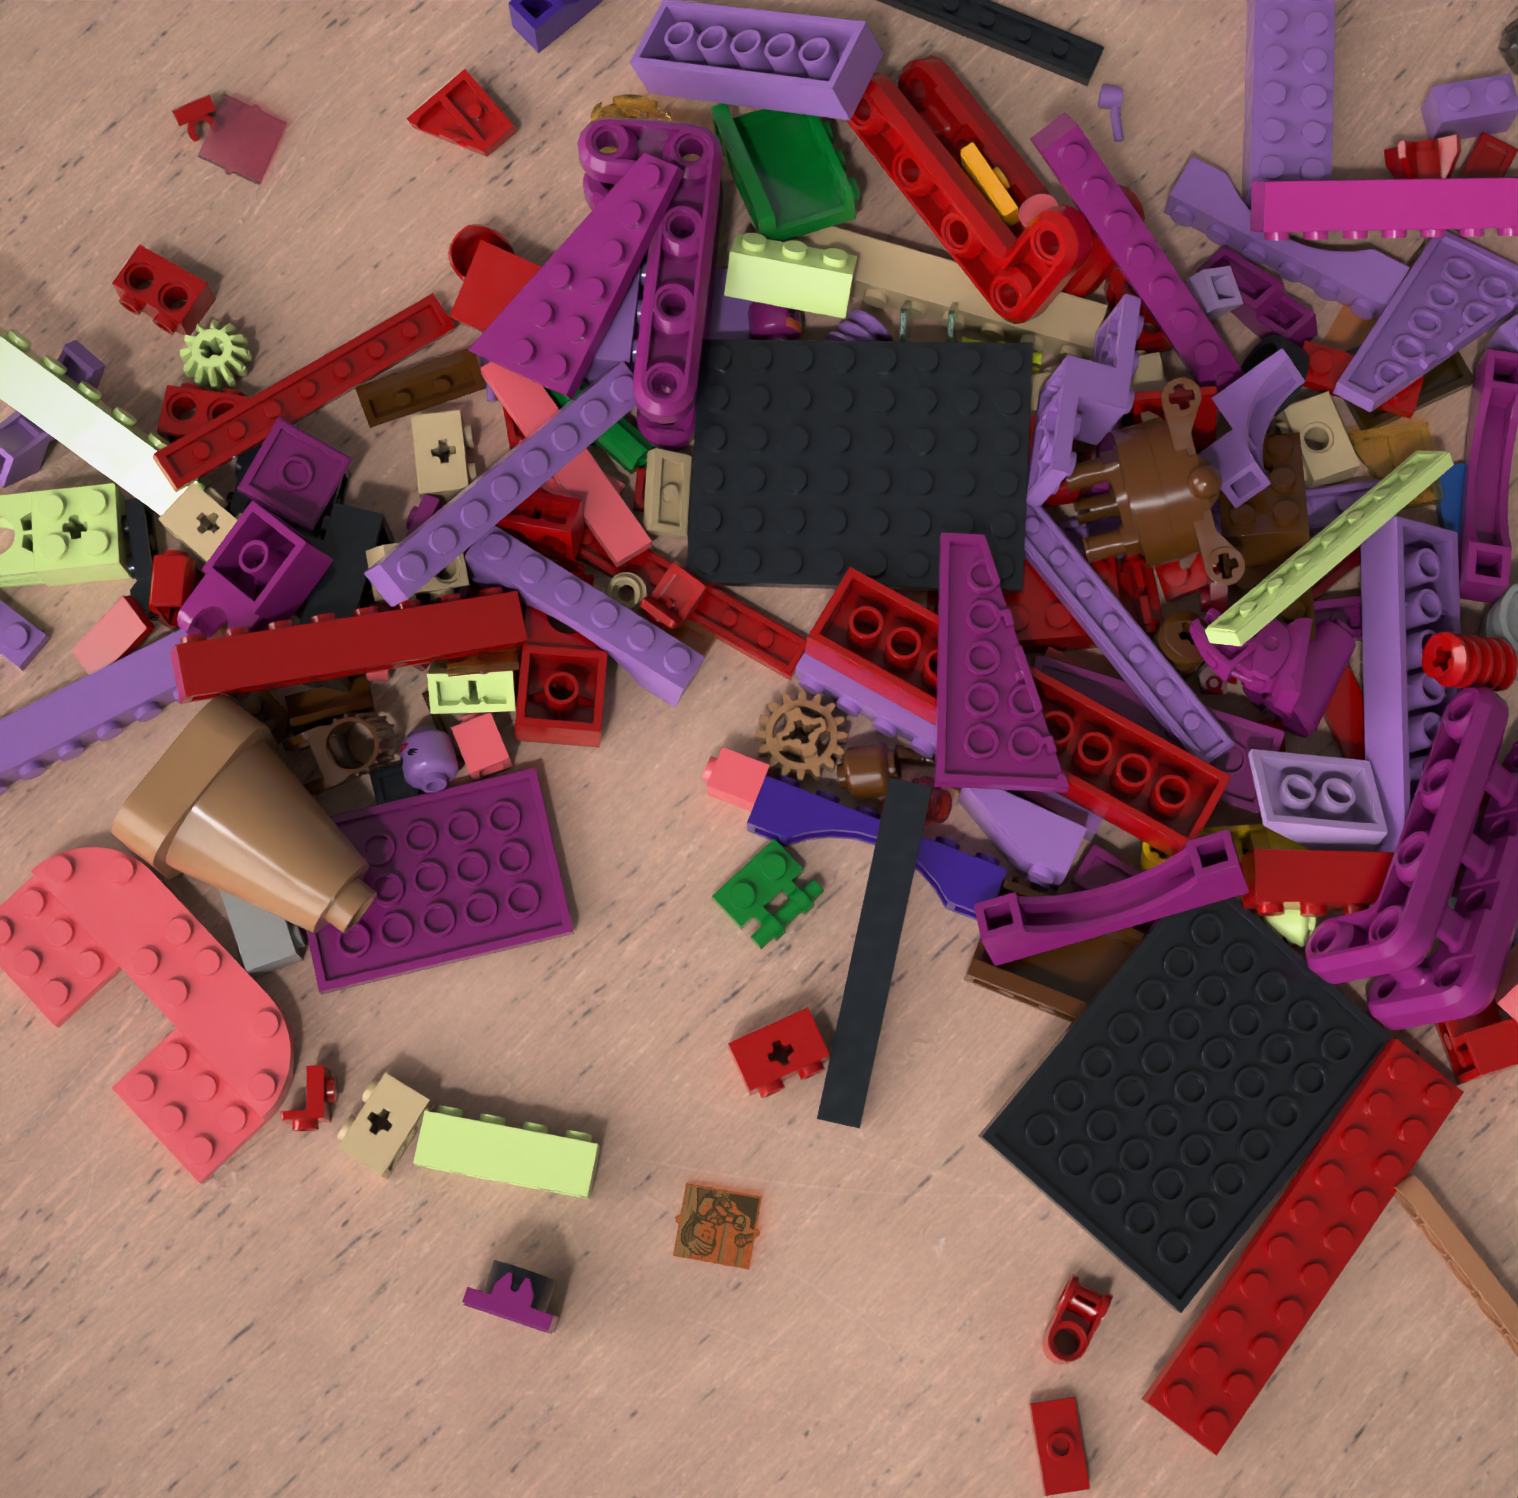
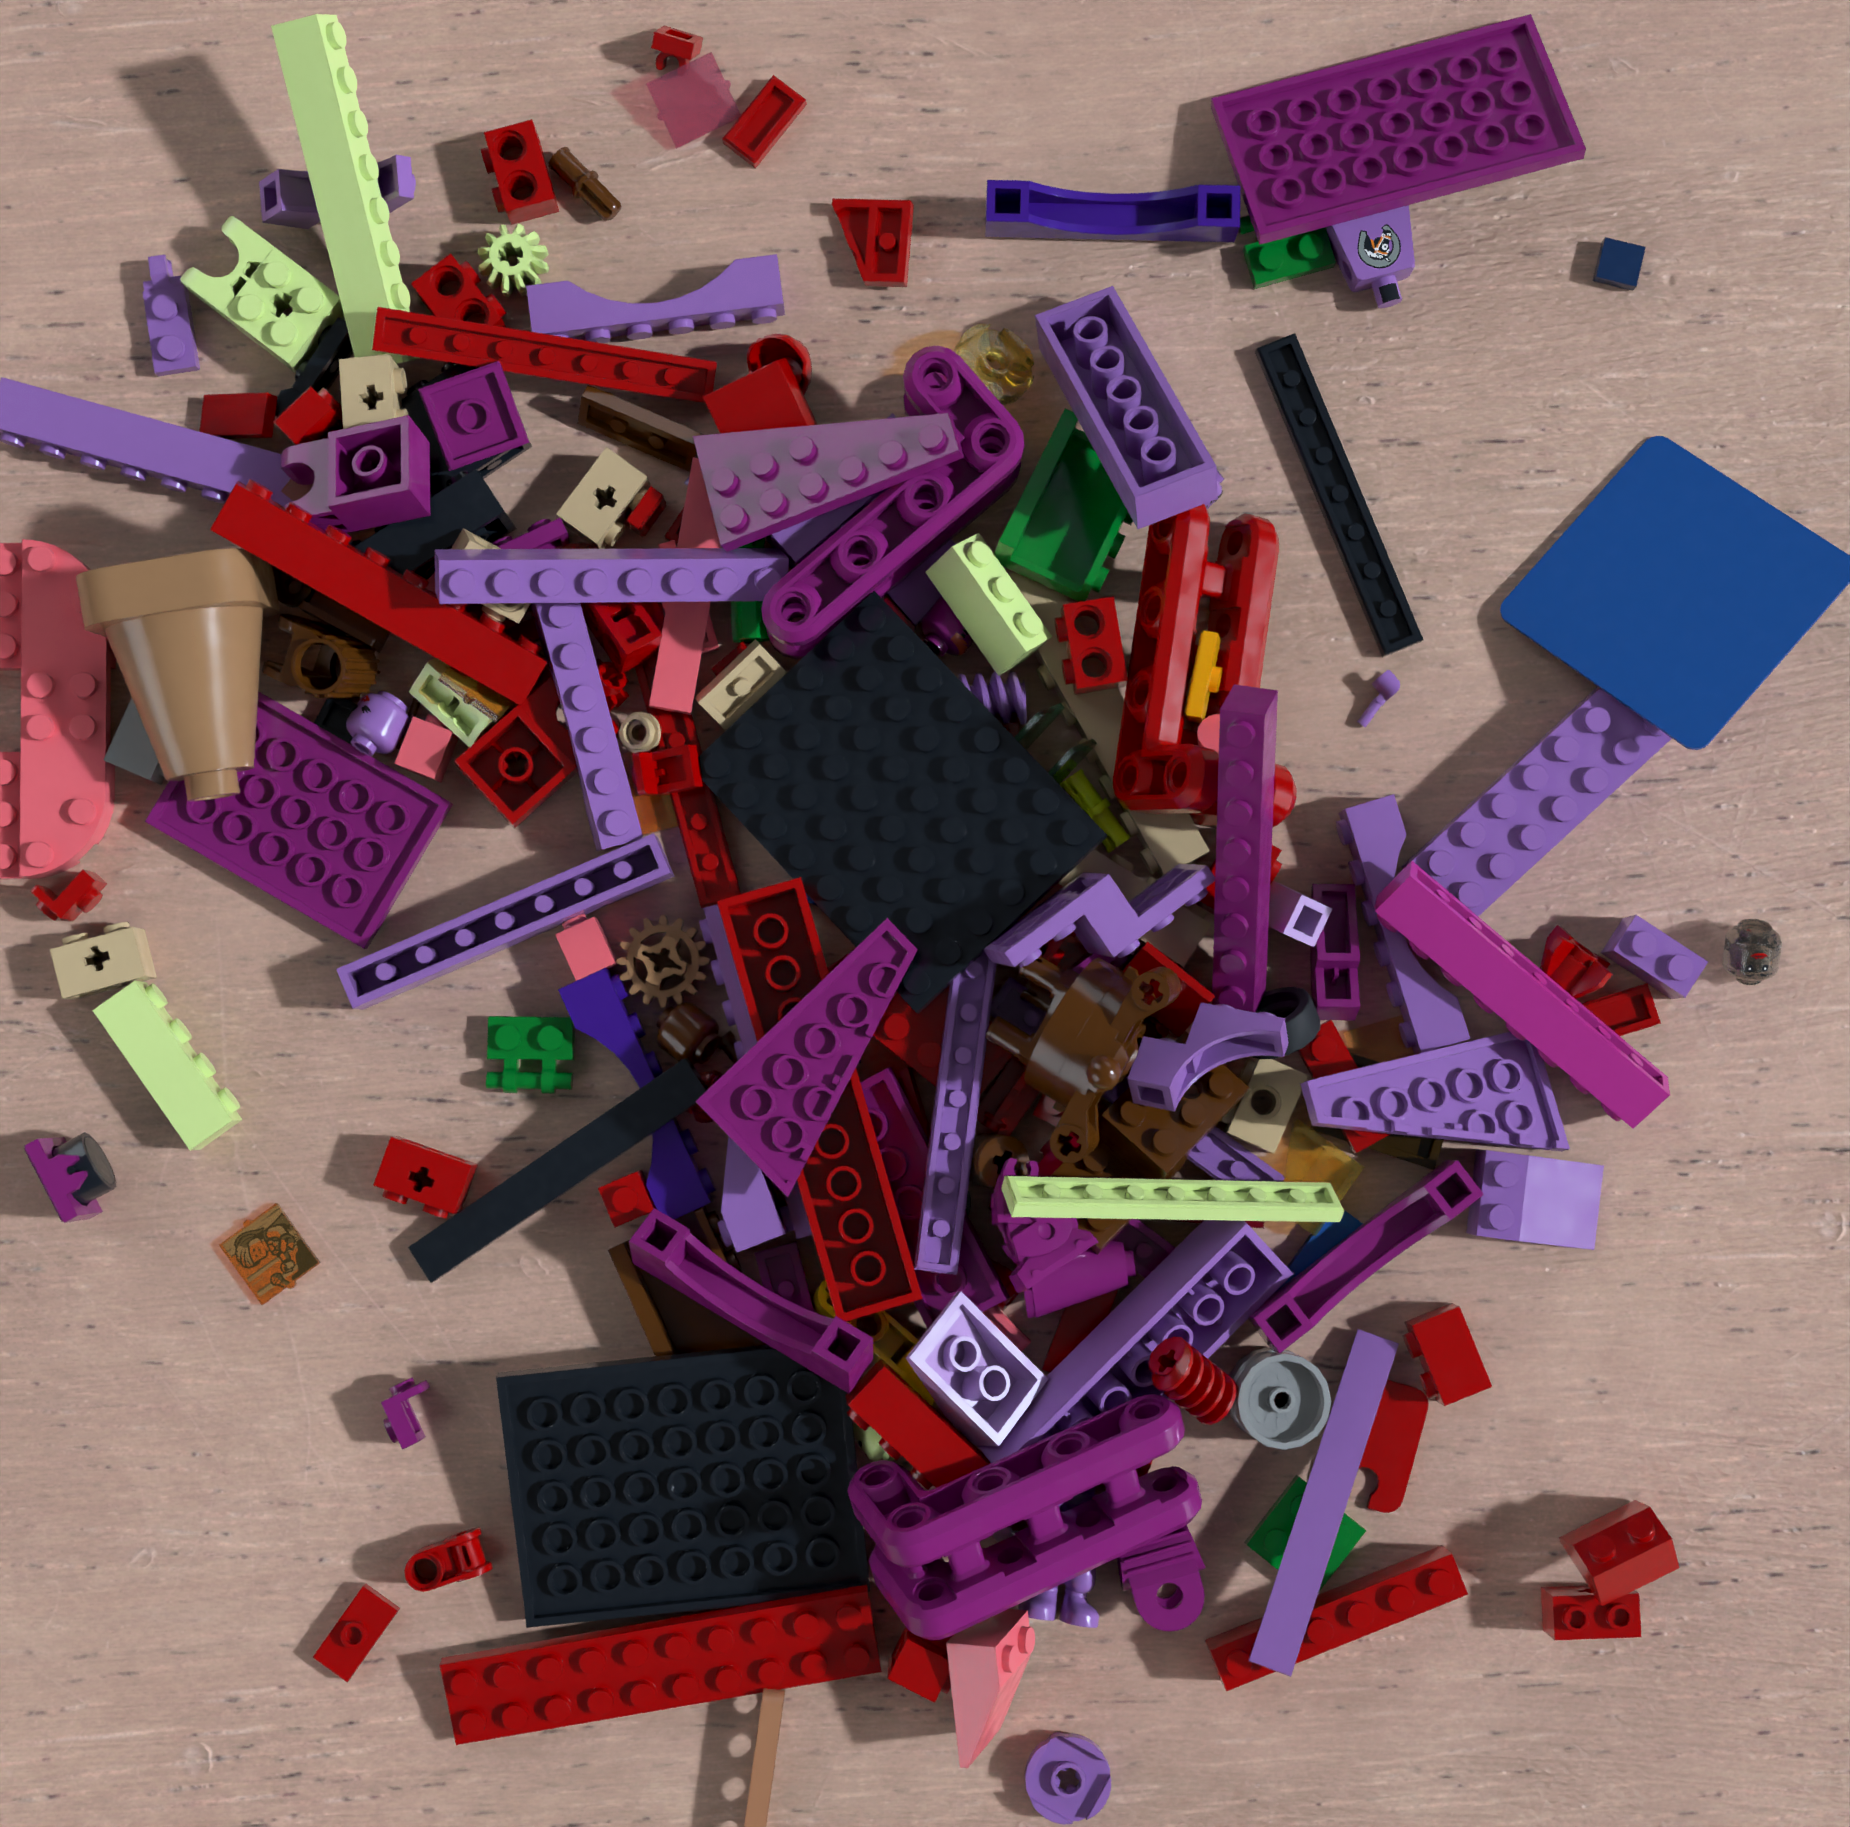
camera: 40 degrees right, 10 degrees up
none -> medium lavender brick [336,833,675,1010]
none -> magenta bracket [381,1377,430,1450]
none -> medium lavender arch [526,254,785,344]
none -> reddish brown axle [548,147,622,221]
none -> red brick [598,1170,656,1228]
none -> red tile [626,486,667,537]
none -> red tile [722,75,807,169]
none -> red brick [1054,596,1128,695]

